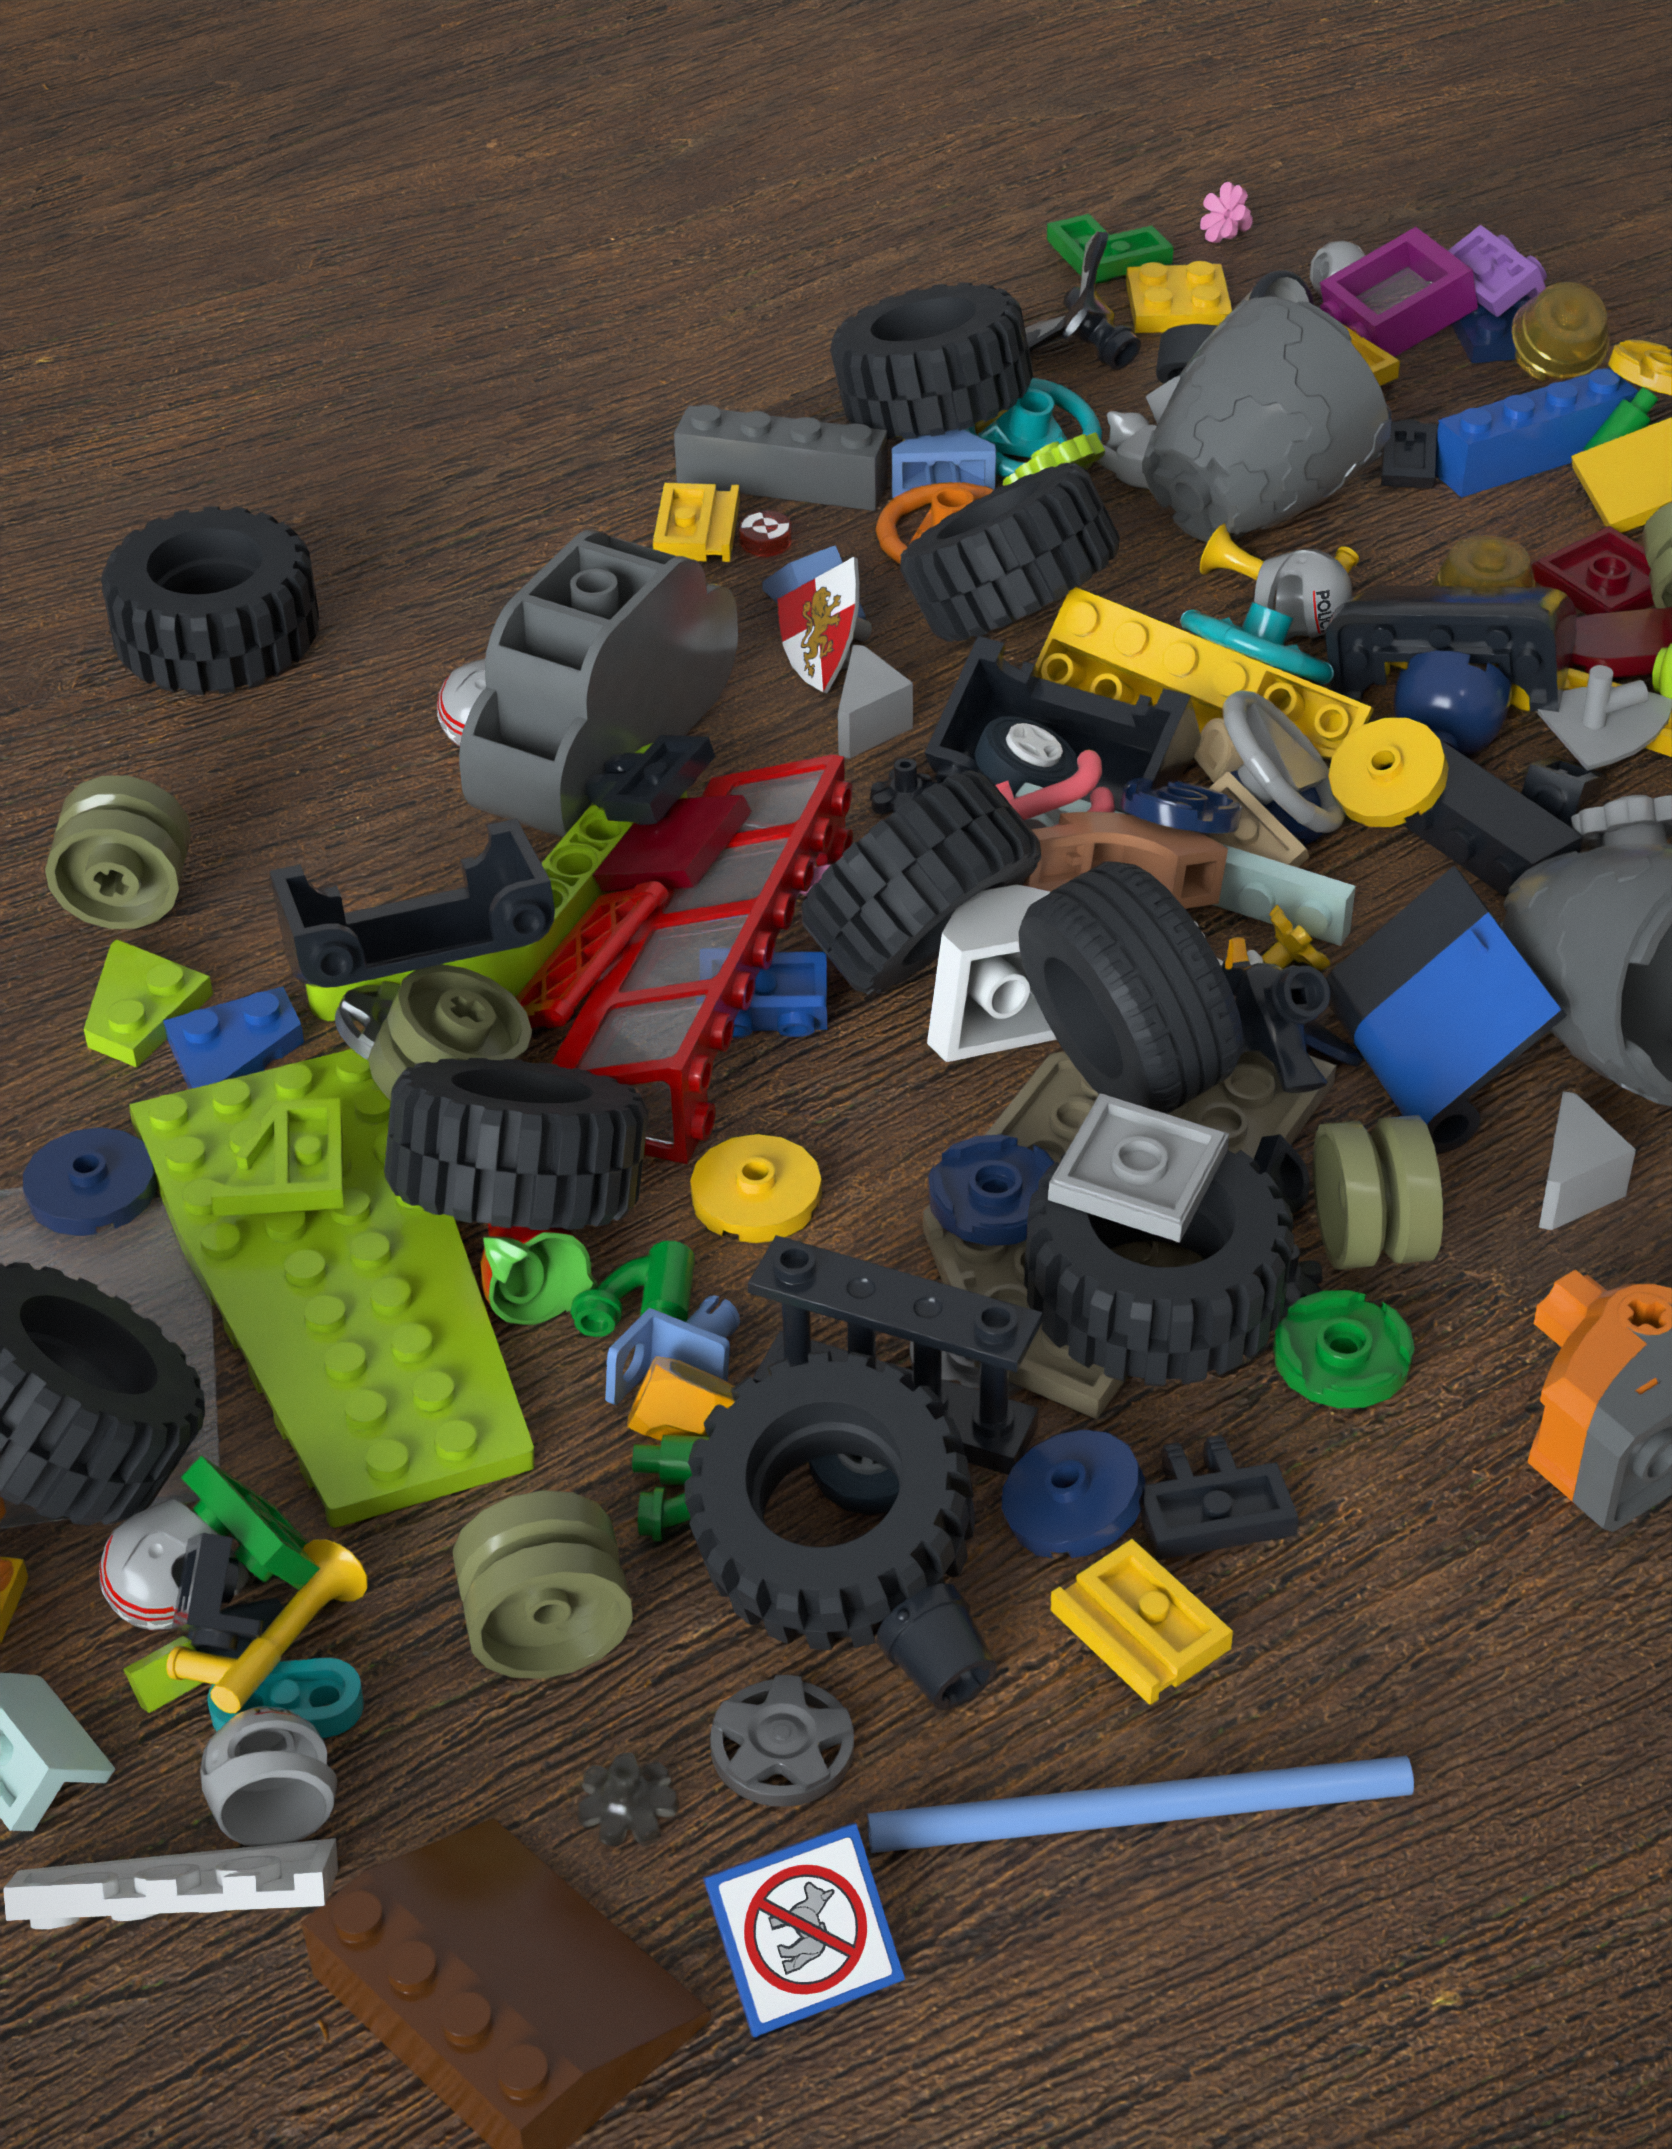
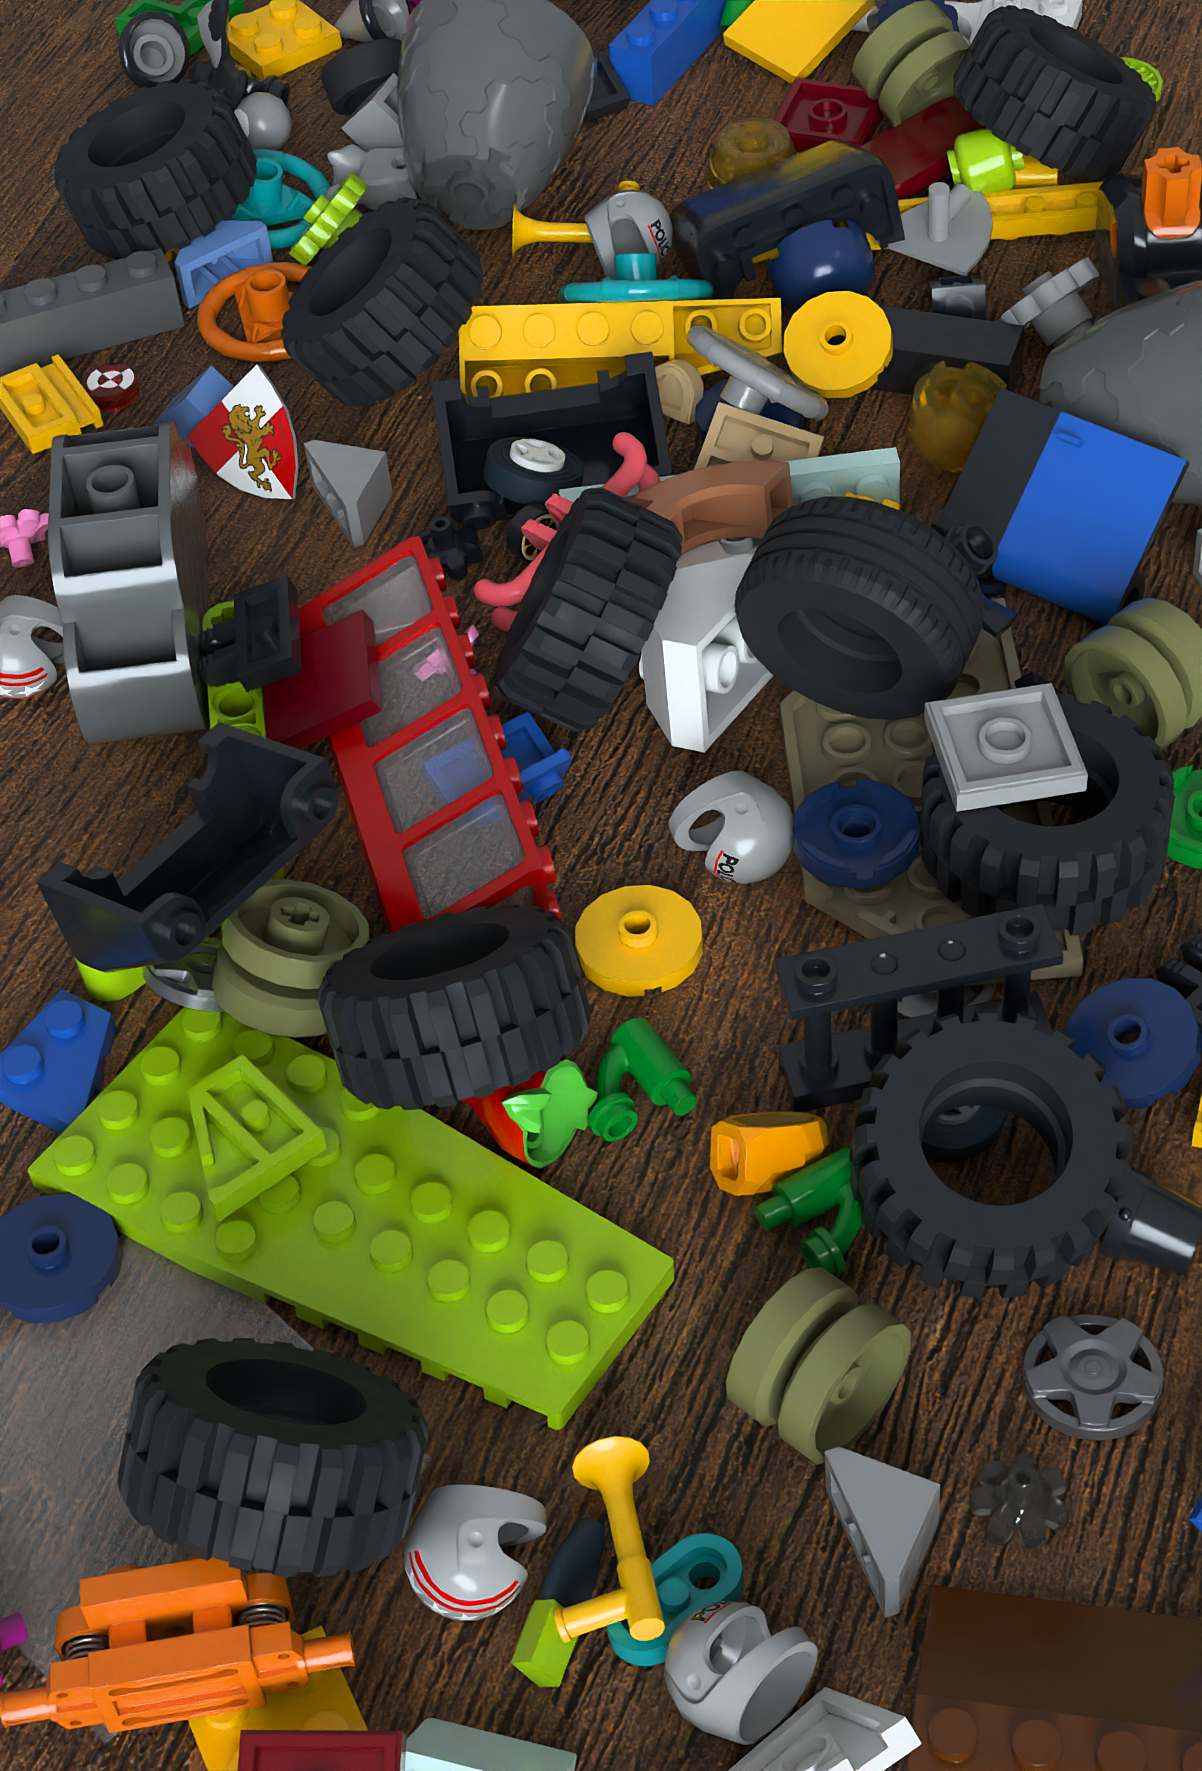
camera: 30 degrees left, 5 degrees up
black bracket [172,1533,263,1652] -> none
green plate [181,1455,320,1591] -> none
red window [516,881,669,1029] -> none
medium blue bracket [605,1295,740,1405] -> none
dark blue plate [1120,778,1243,834] -> none
none -> light grey hat [119,11,190,88]
none -> light grey piece [234,92,293,151]
none -> light grey helmet [668,771,794,884]
none -> light grey slope [825,1446,940,1618]
none -> clear yellow cone [908,361,1008,473]

